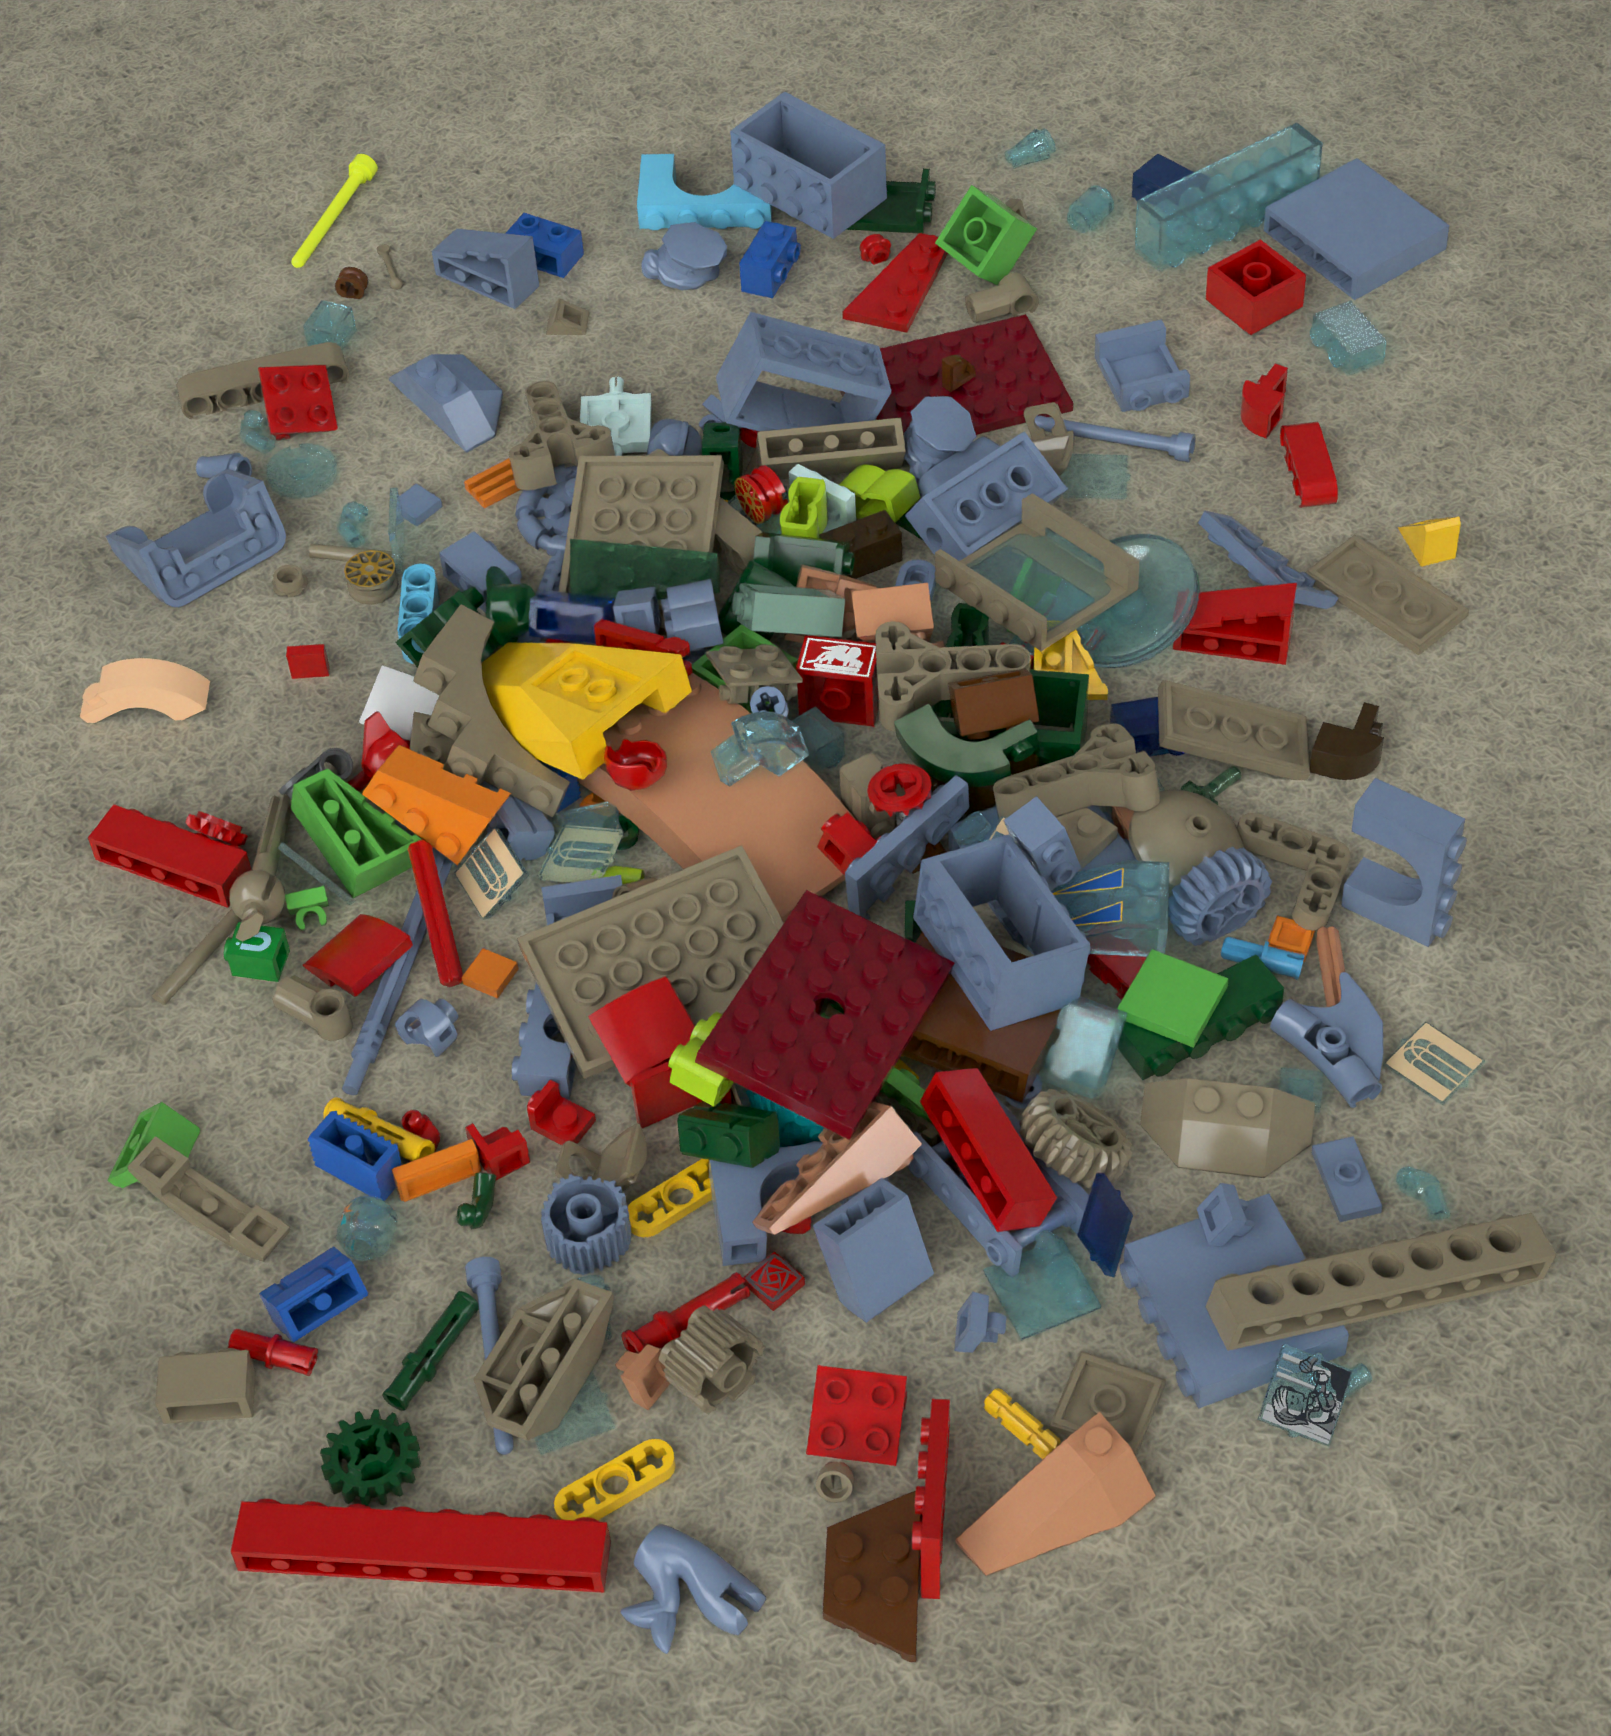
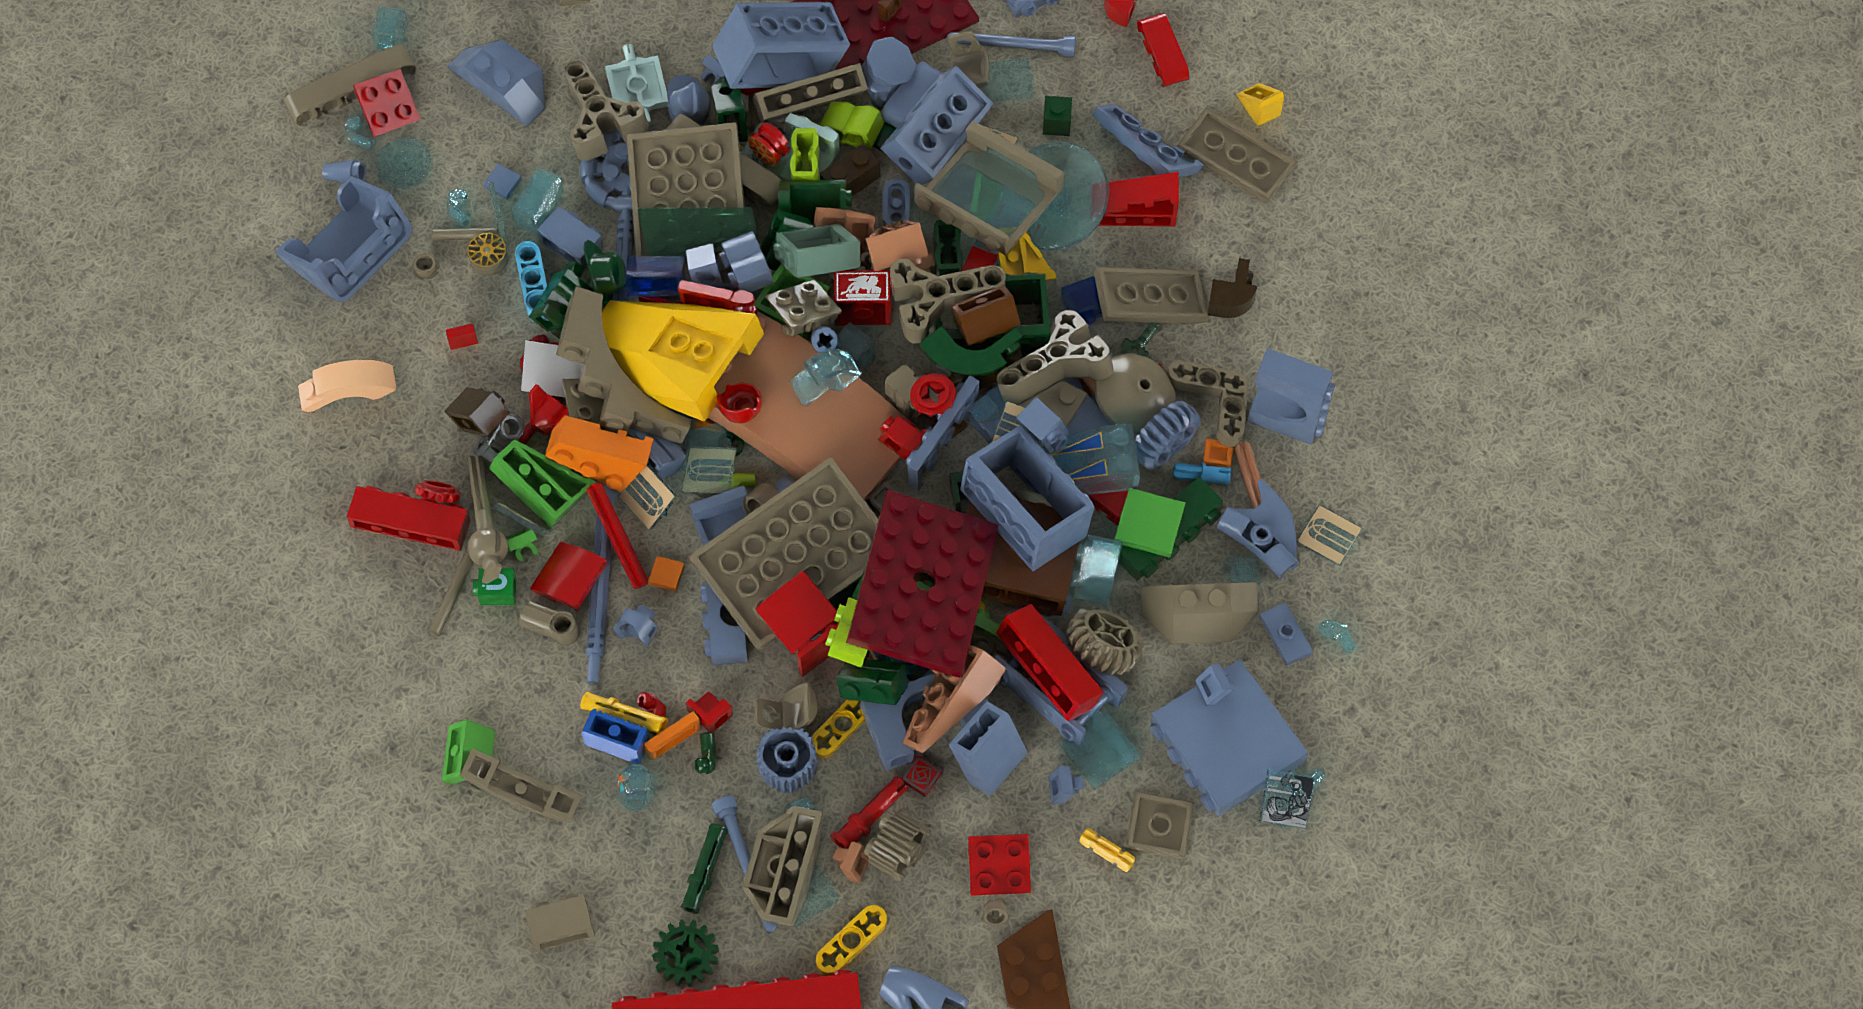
camera: 15 degrees left, 15 degrees up
red axle [228,1329,318,1376] -> none
blue brick [259,1246,368,1342] -> none
orange tile [464,458,521,509] -> none
red bracket [527,1080,596,1145] -> none
red wing [912,1399,950,1599] -> none
nougat wedge [955,1412,1156,1576] -> none
clear blue piece [1077,1173,1133,1278] -> none
dark tan brick [1205,1213,1556,1351] -> none
none -> dark brown brick [445,387,510,437]
none -> clear light blue brick [512,167,564,235]
none -> dark green brick [1043,96,1072,136]

